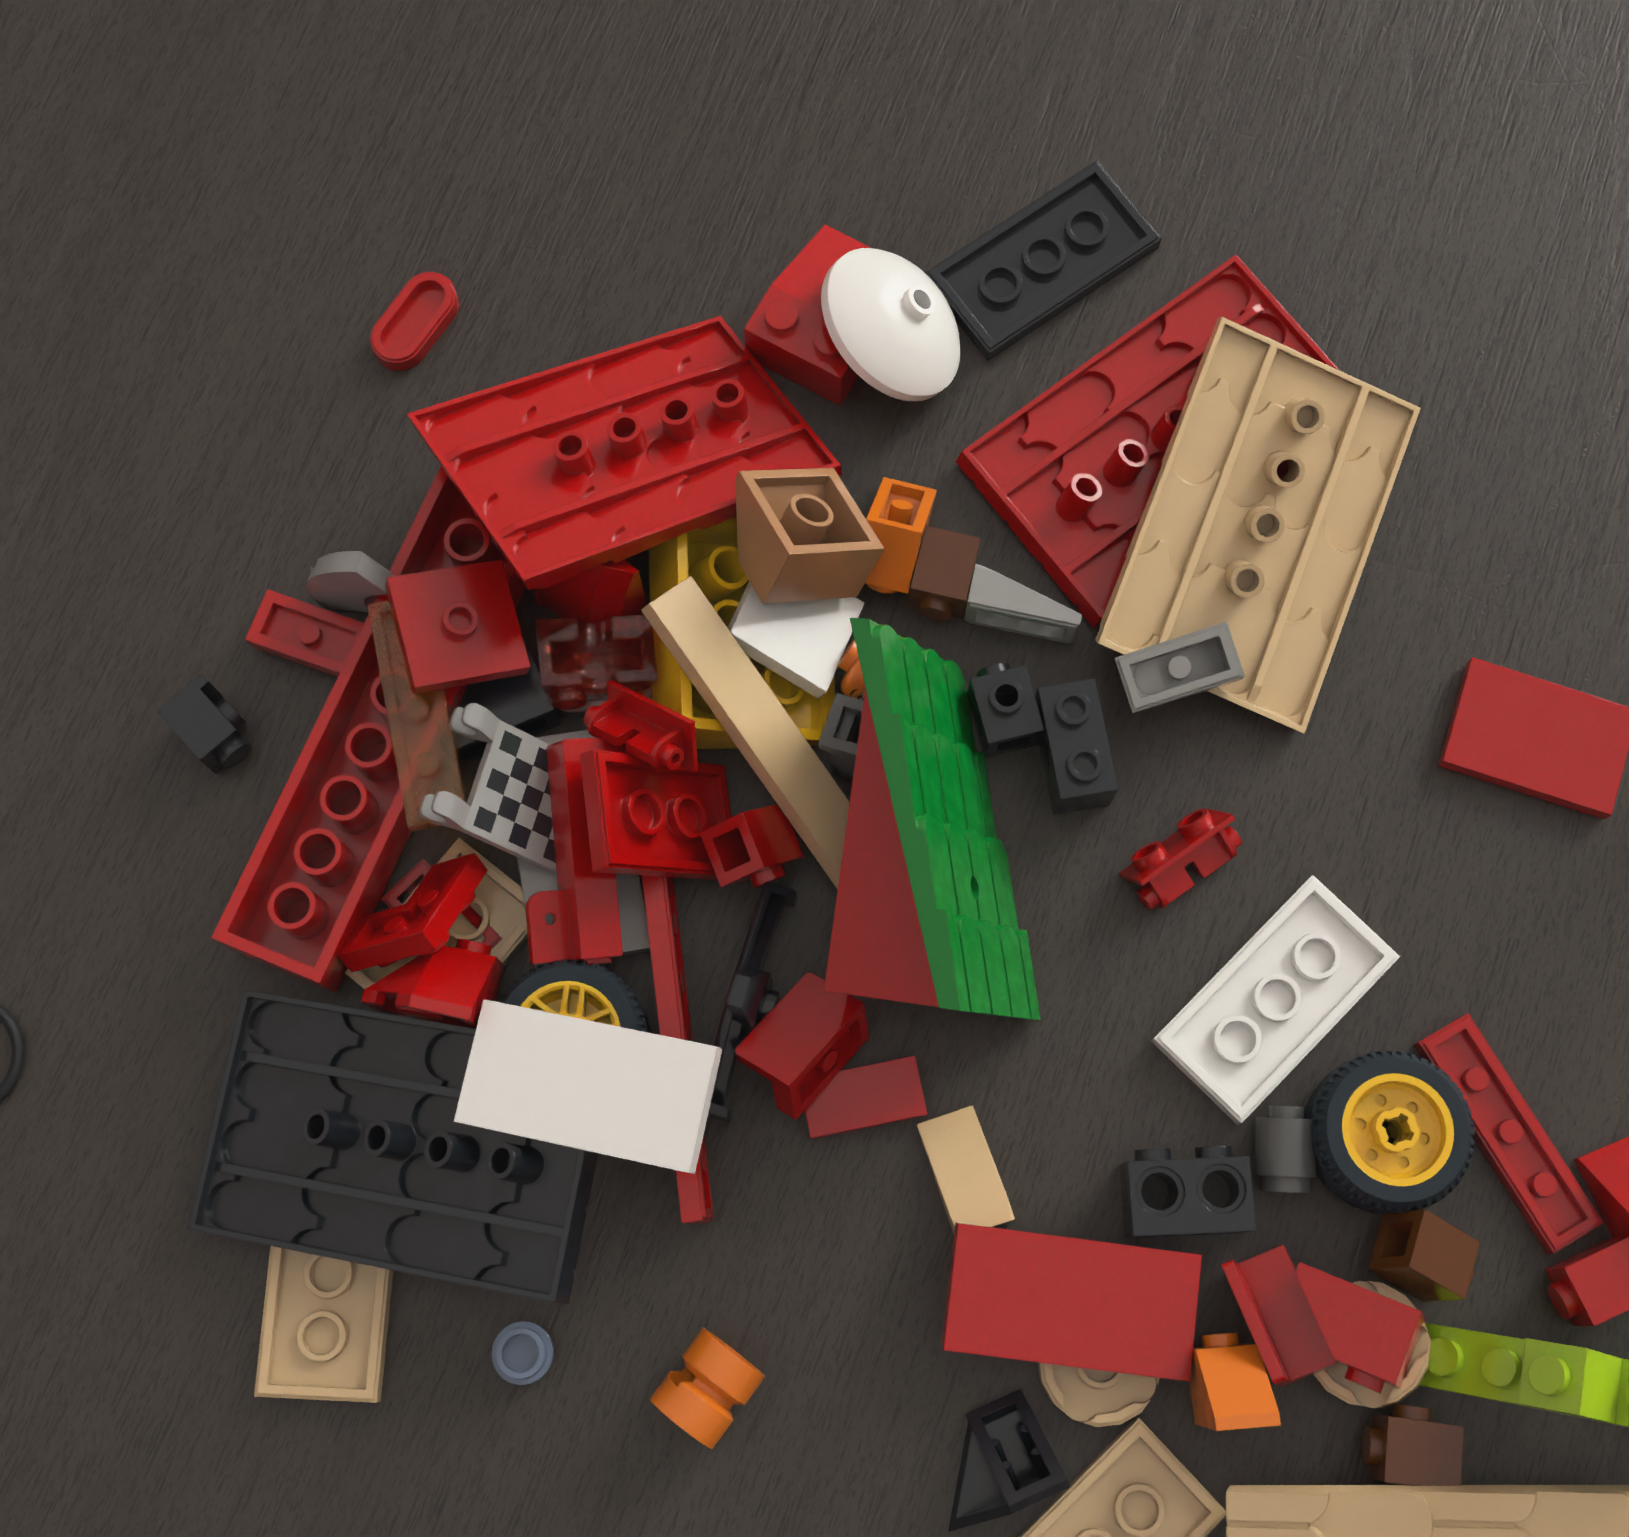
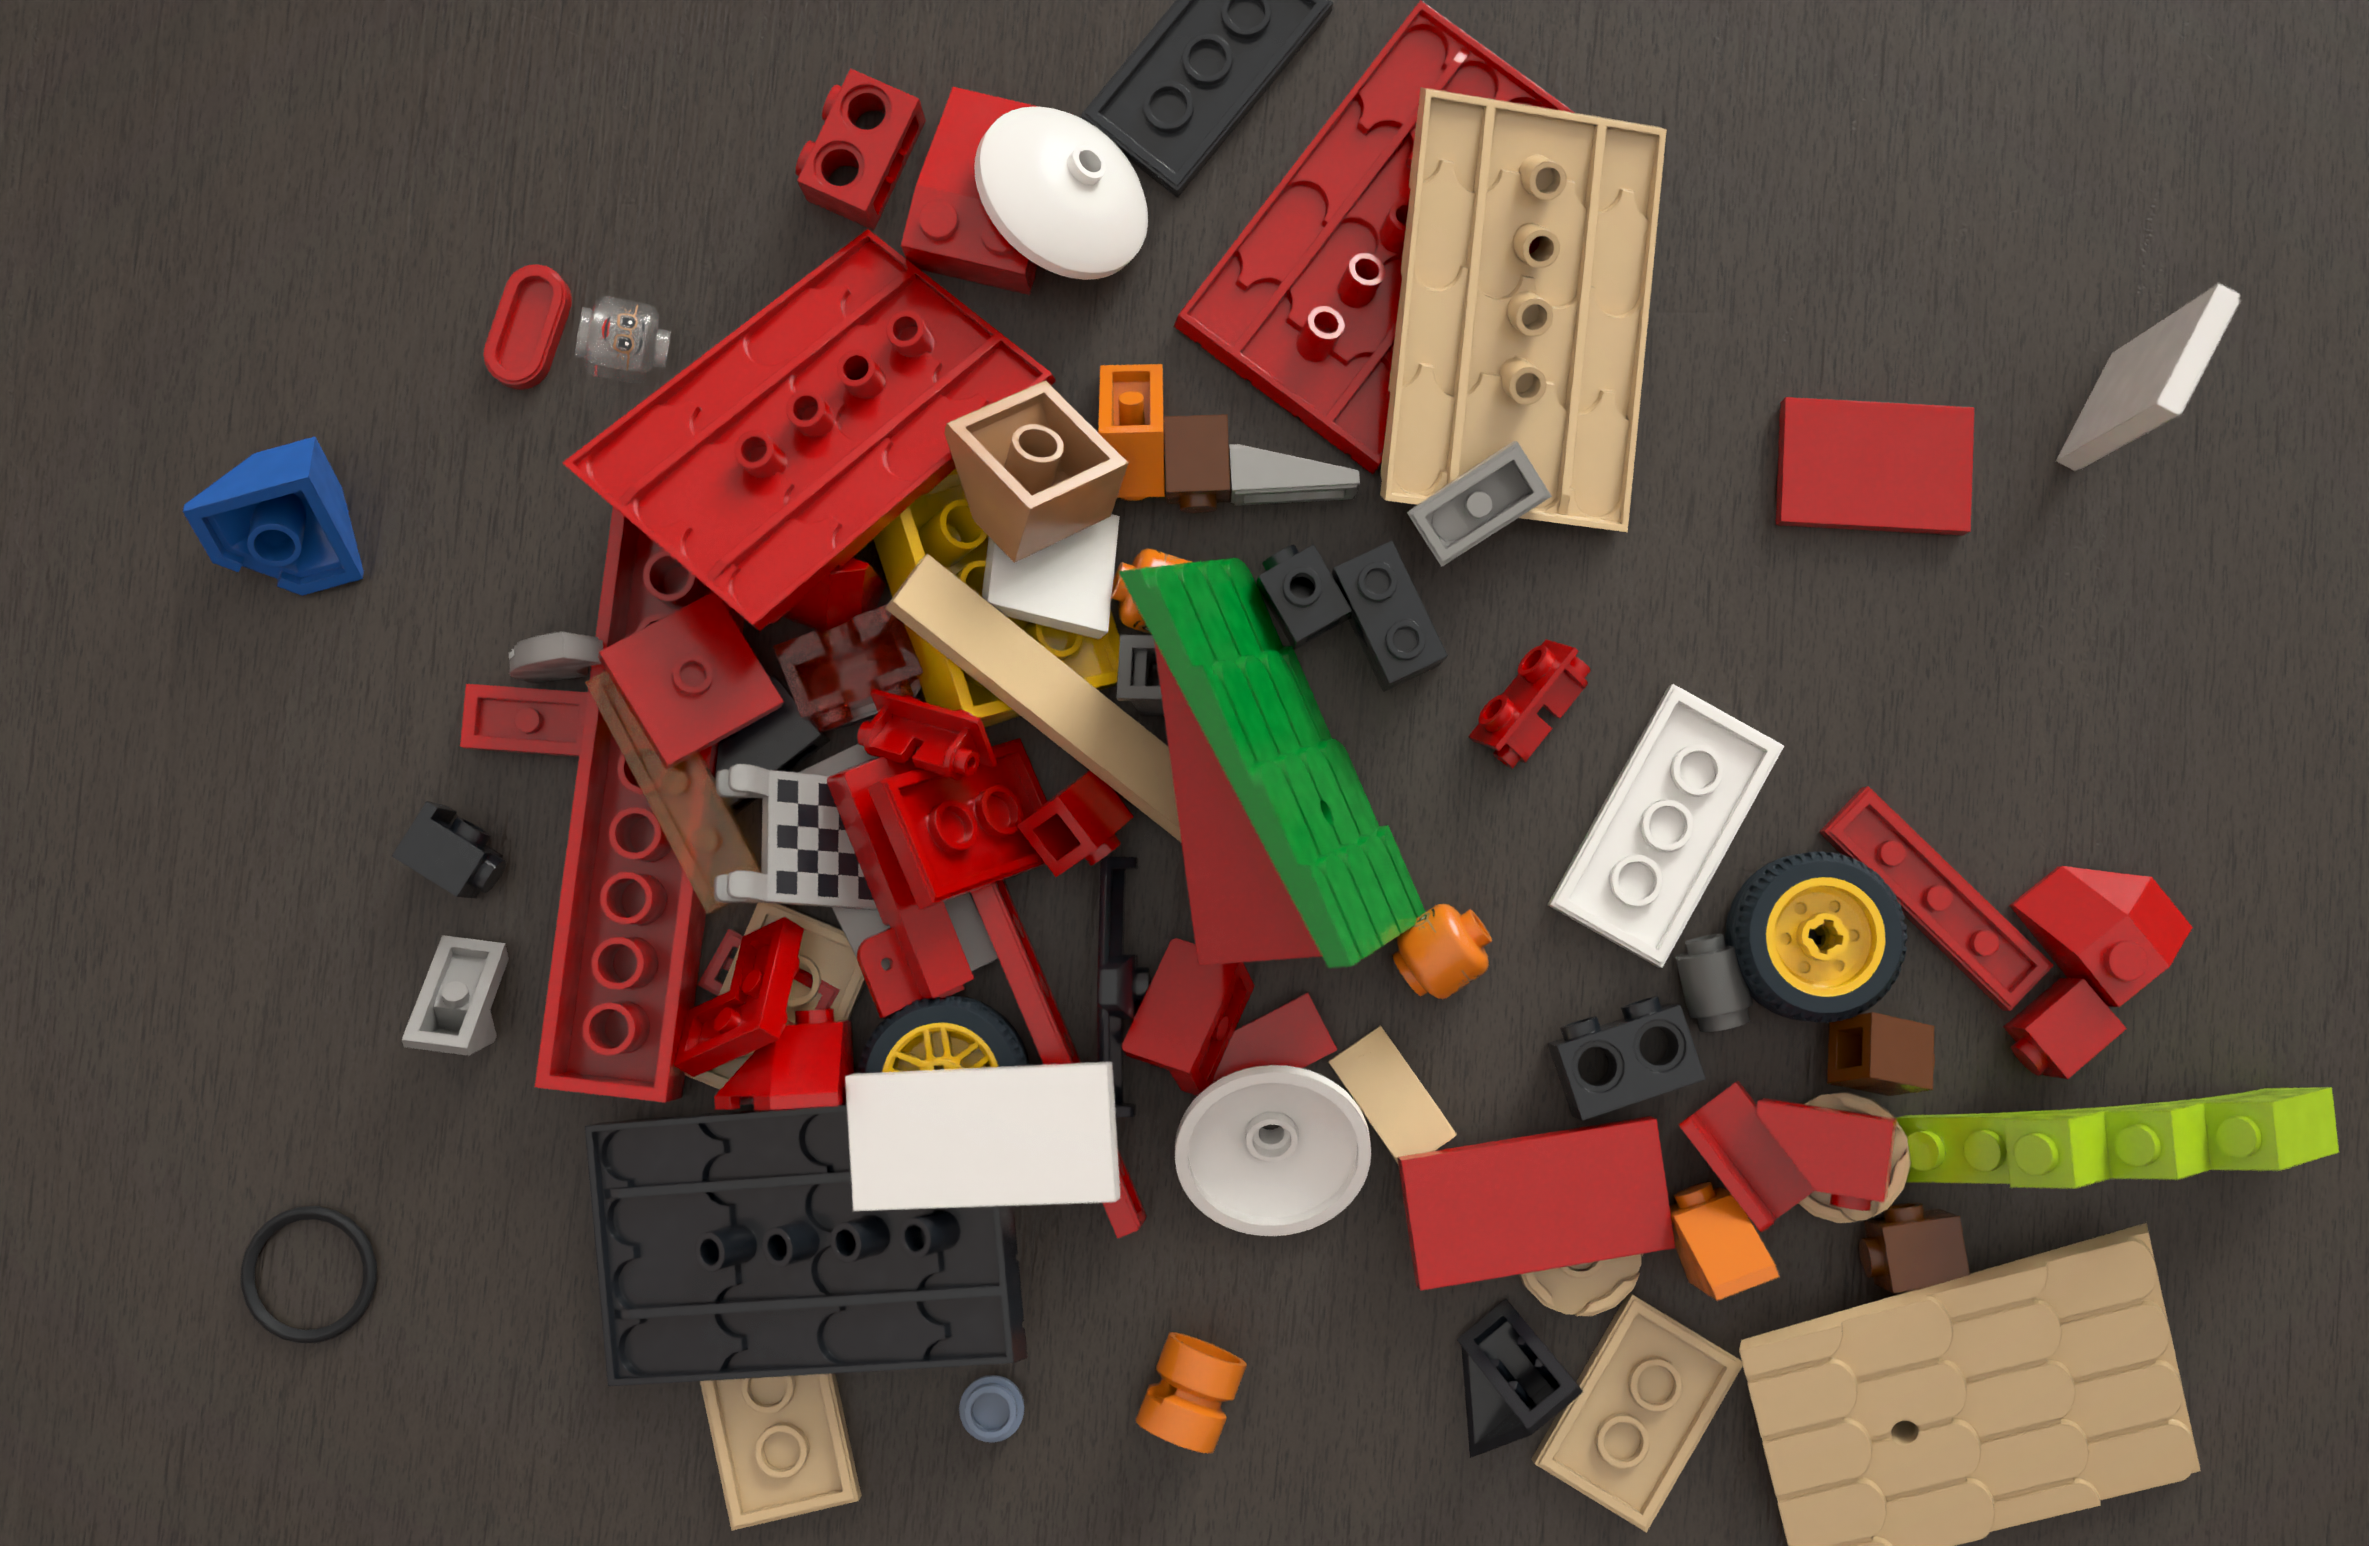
camera: 15 degrees left, 10 degrees up
none -> blue slope [183,437,364,596]
none -> light grey slope [402,935,509,1056]
none -> clear head [574,296,671,384]
none -> red brick [795,68,926,230]
none -> white dish [1175,1065,1371,1236]
none -> orange head [1392,904,1492,999]

